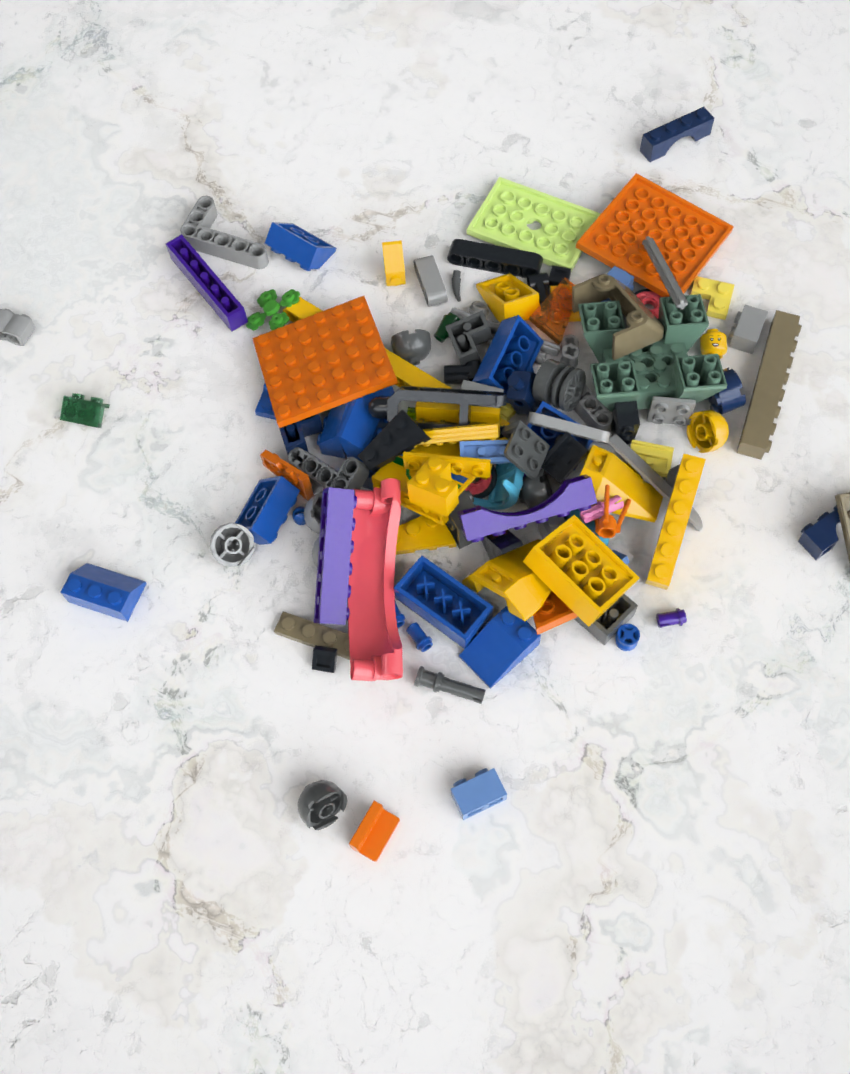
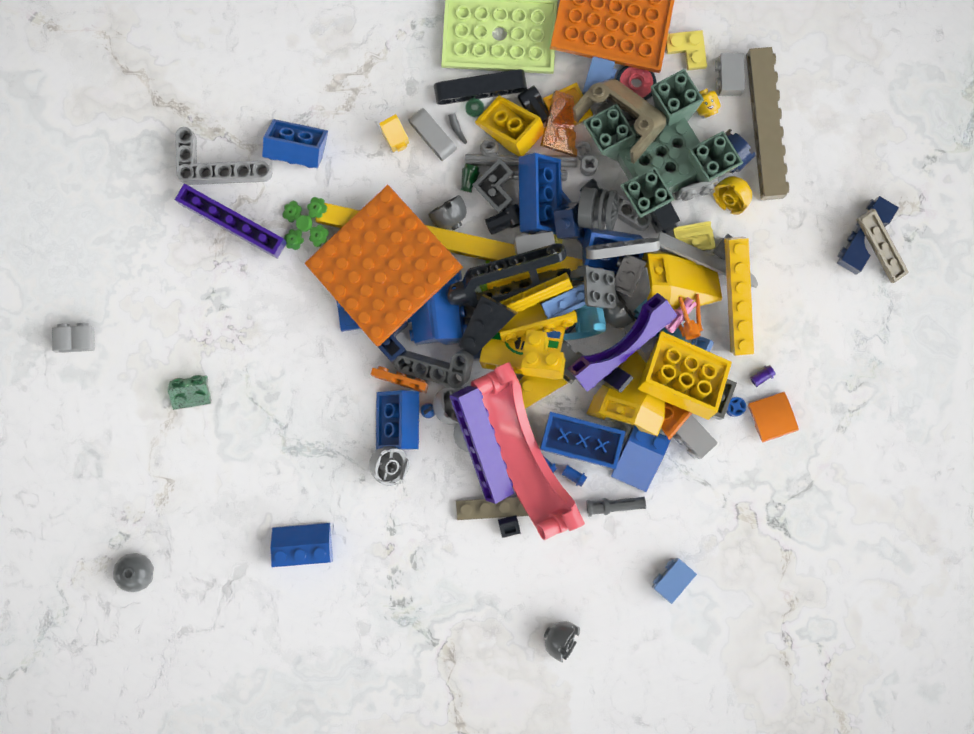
camera: 30 degrees left, 20 degrees up
orange panel [349,801,400,862] -> none
black plate [549,265,571,286] -> none
light grey axle [642,236,688,310] -> none
none -> clear green plate [465,98,484,118]
none -> light grey brick [673,415,718,459]
none -> orange slope [748,391,799,443]

